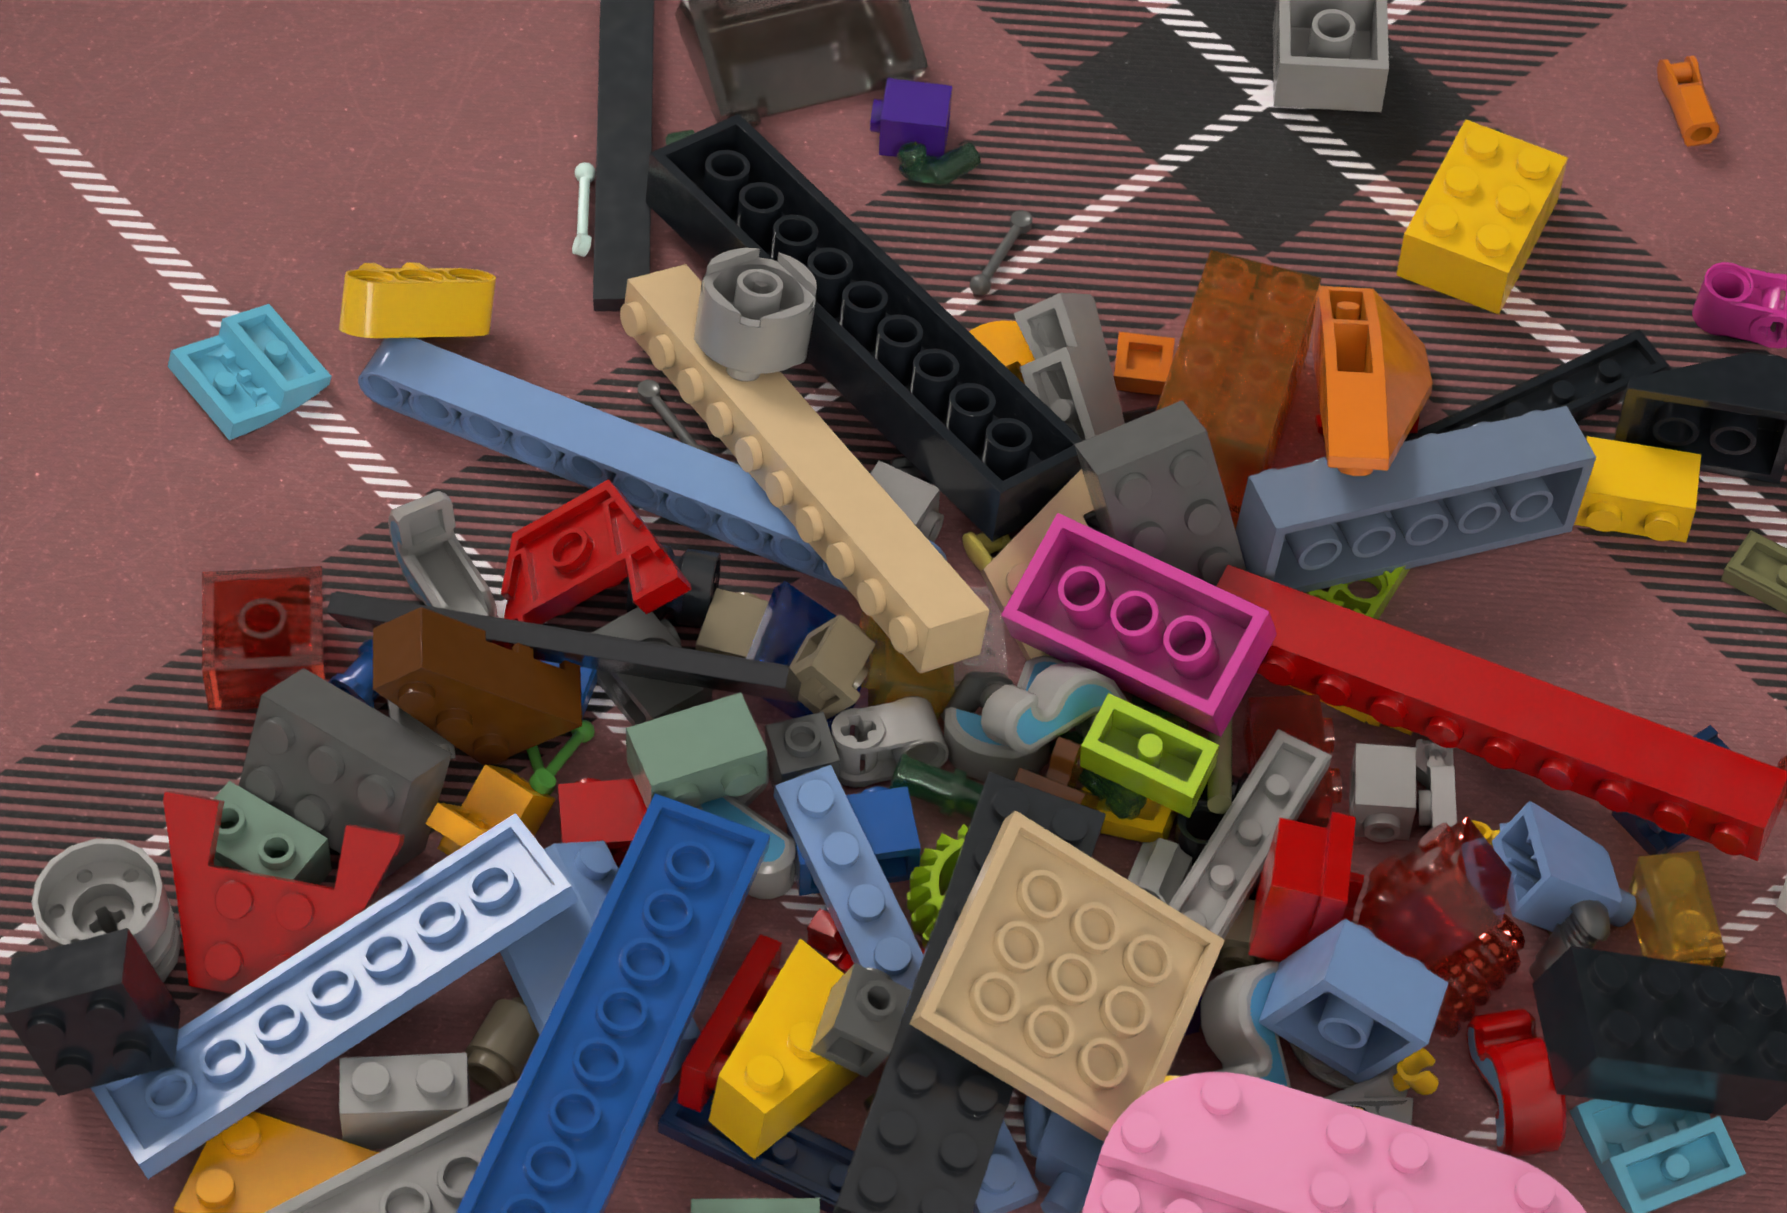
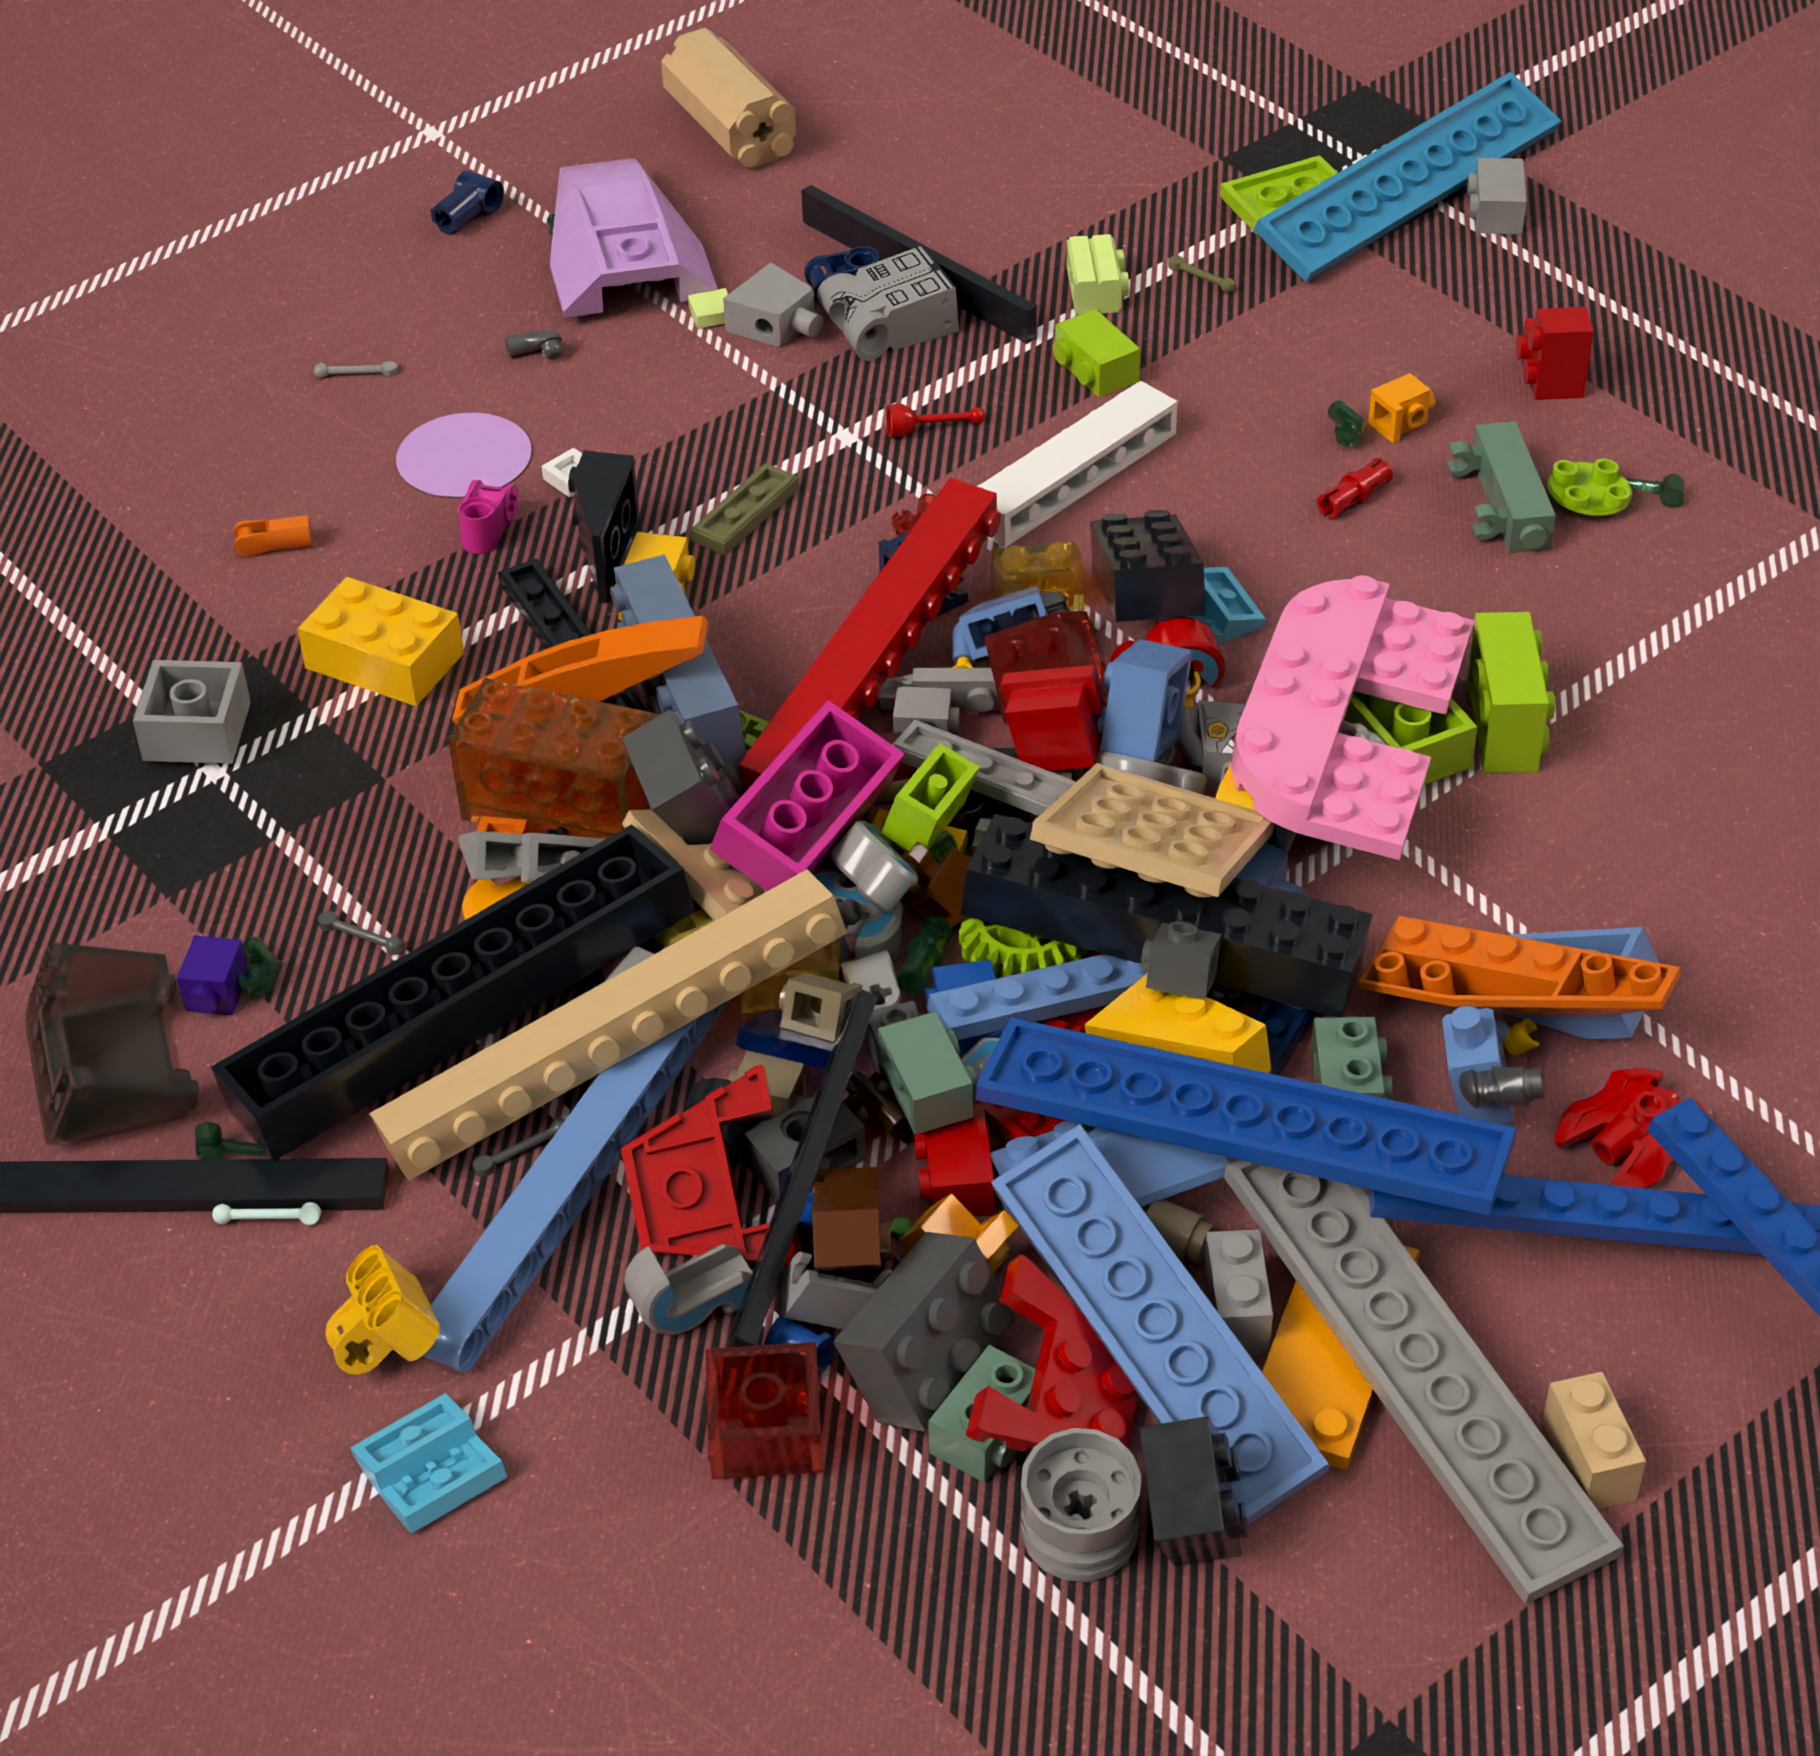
camera: 85 degrees left, 10 degrees down
bright green hinge [529,720,595,794] -> none
light grey brick [694,248,817,381] -> none

